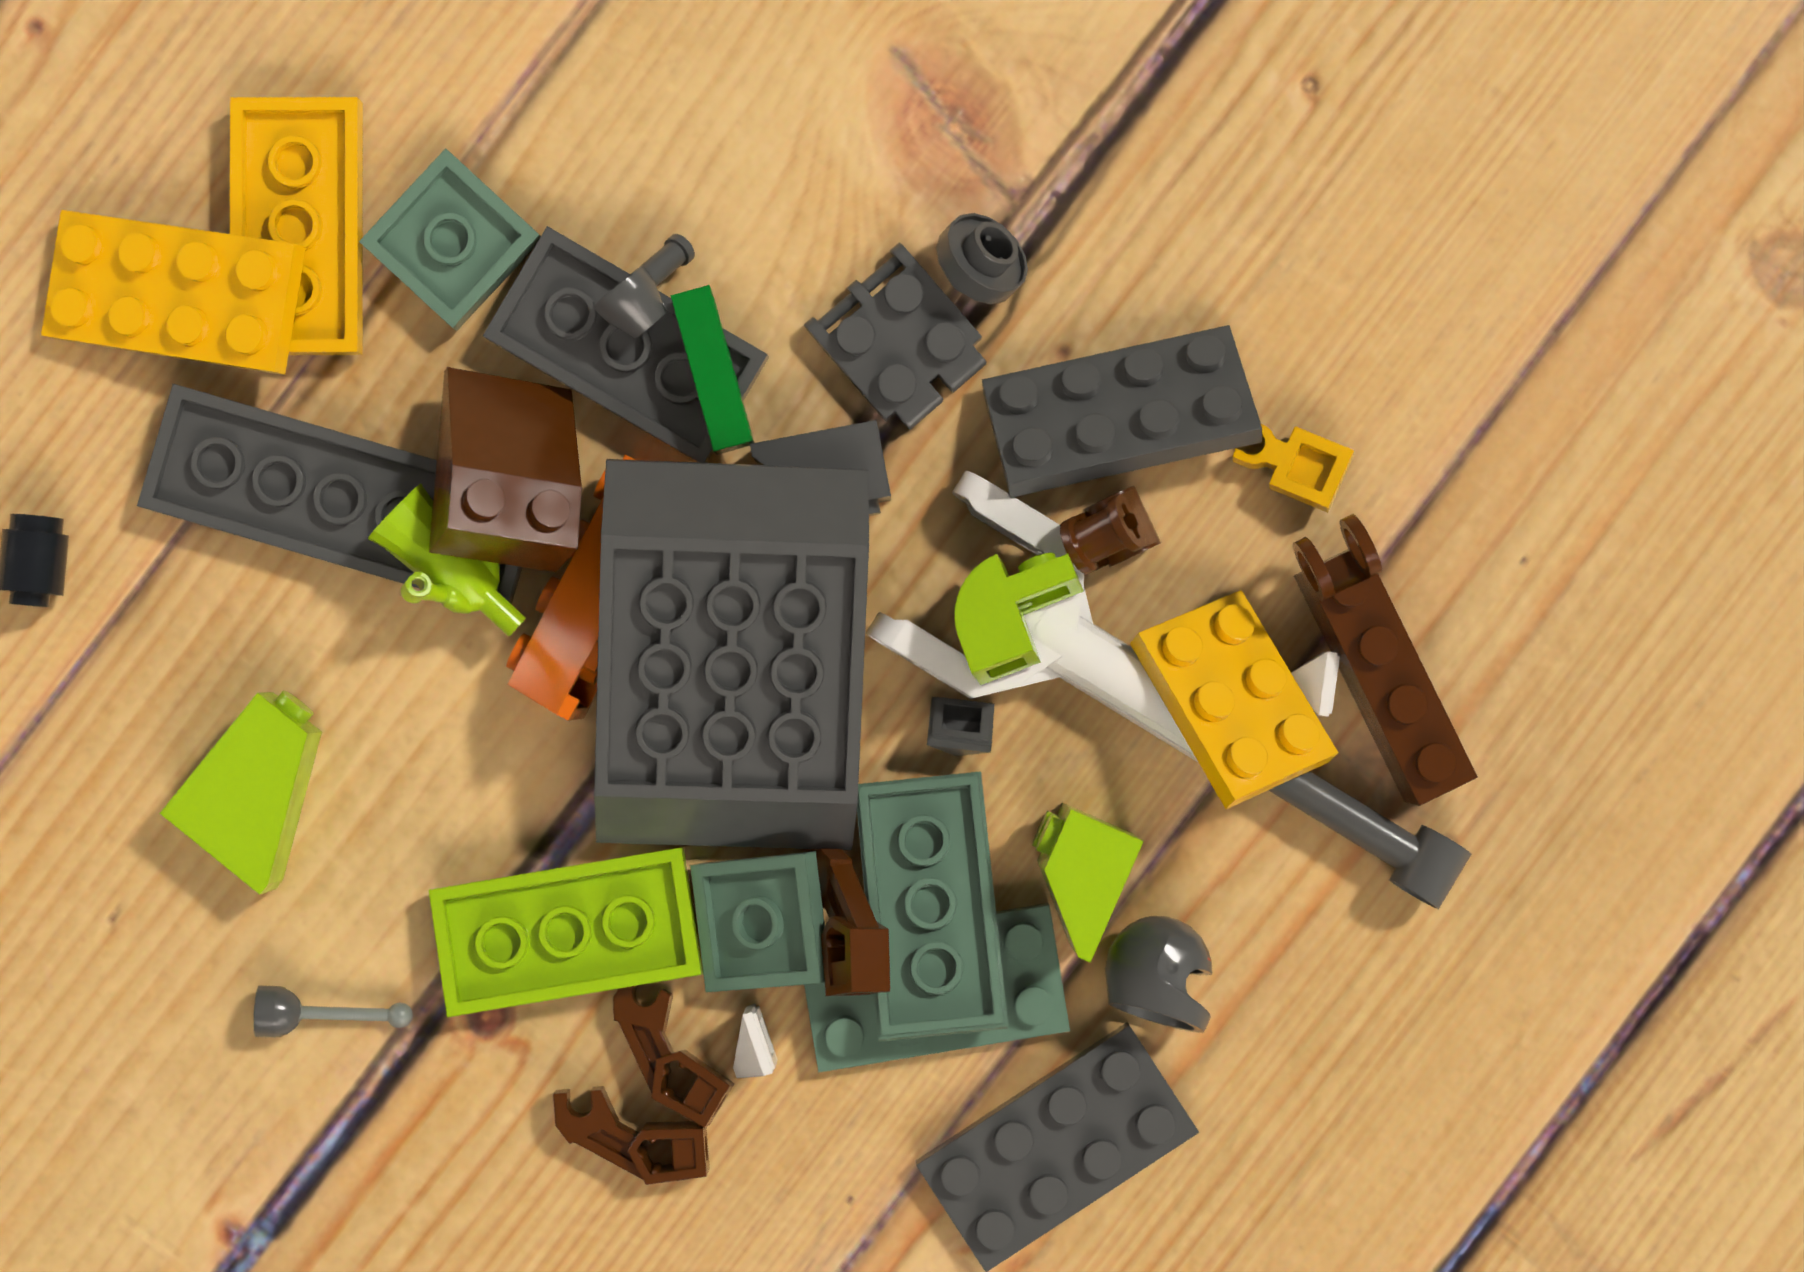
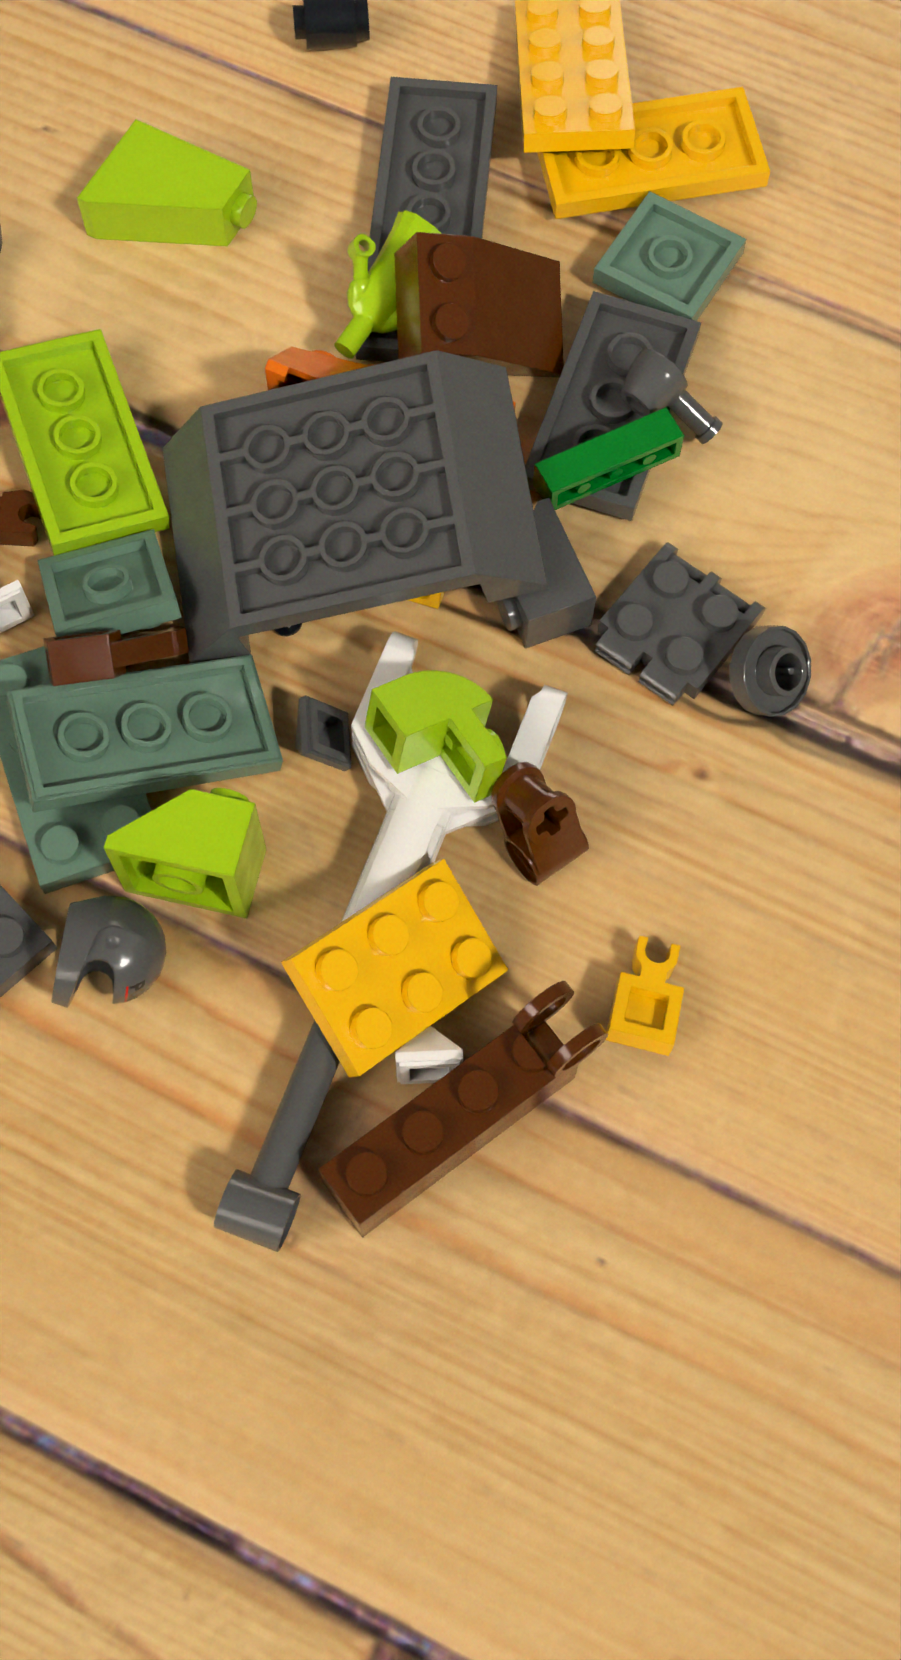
camera: 85 degrees right, 20 degrees down
dark grey plate [982,325,1262,498] -> none

